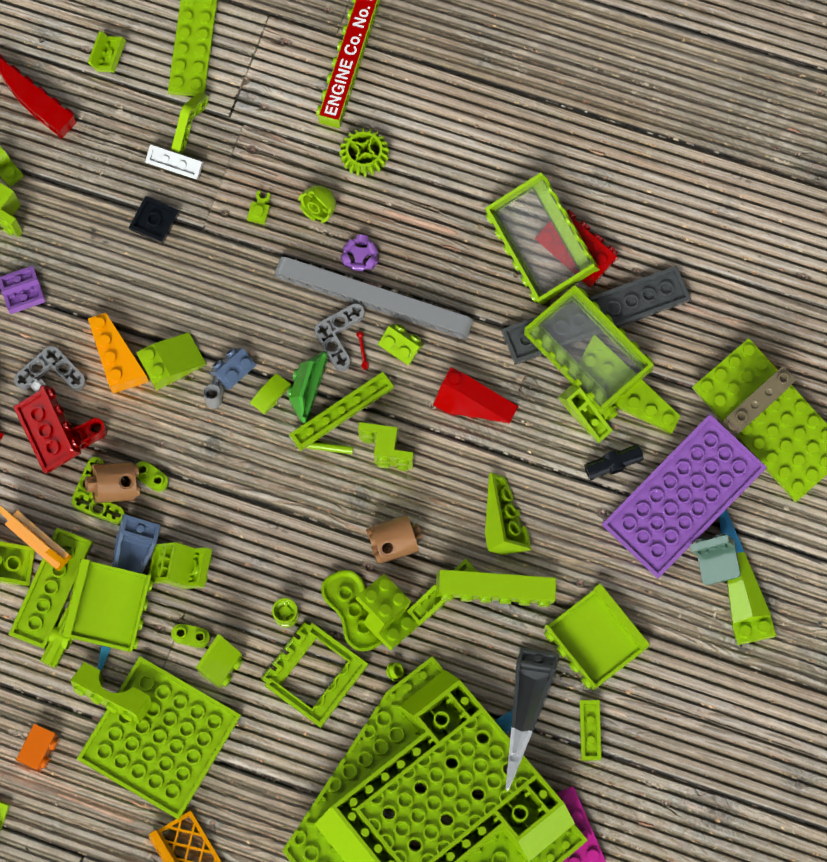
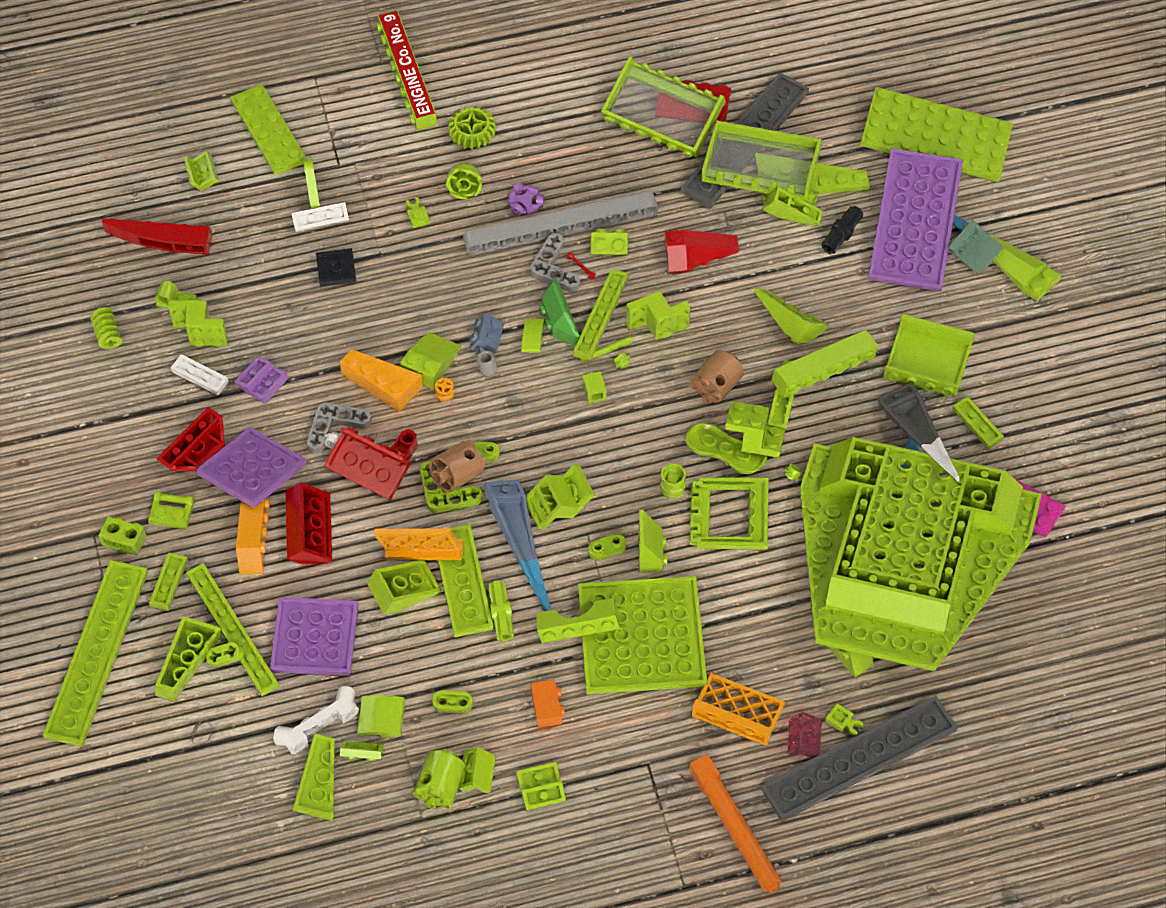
camera: 35 degrees left, 15 degrees down
lime panel [61,558,153,652] -> none
dark tan fence [721,366,796,437] -> none
none -> light orange wheel [435,378,454,401]
none -> lime brick [582,371,607,404]
none -> lime plate [613,352,630,369]

